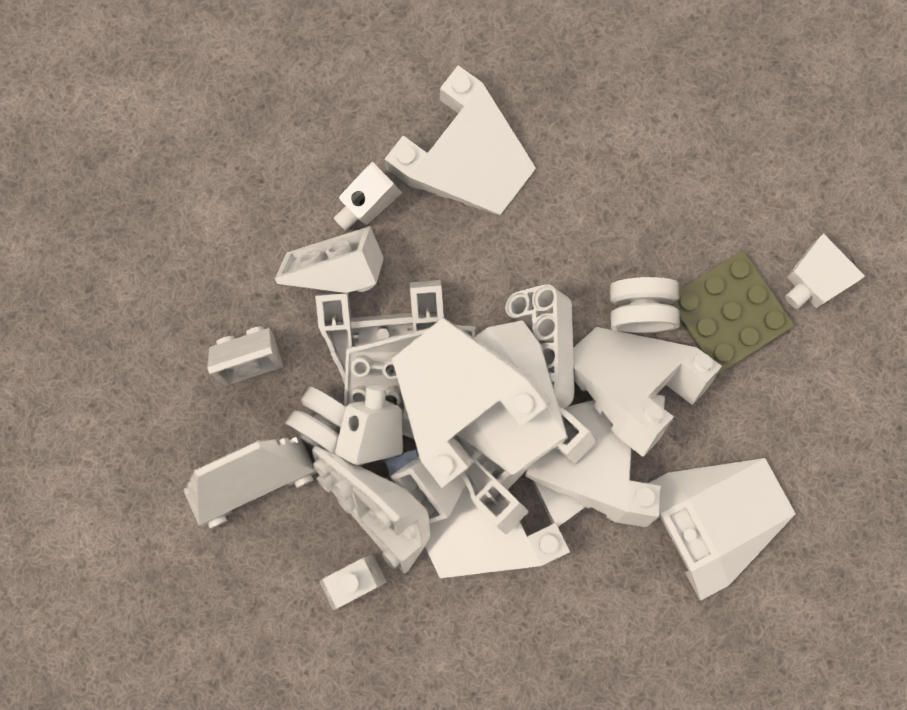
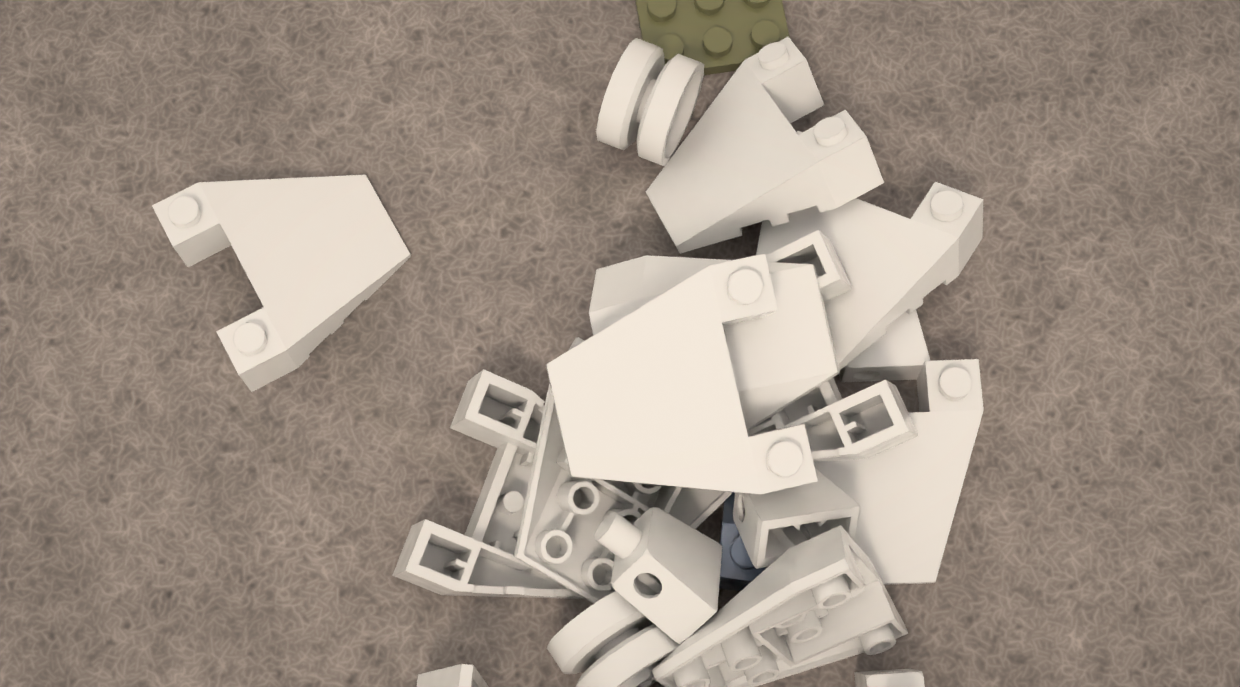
camera: 60 degrees left, 10 degrees down
white slope [275,226,384,293] -> none
white torso [334,161,402,231] -> none
white beam [505,284,574,409] -> none
white wedge [647,458,796,600] -> none

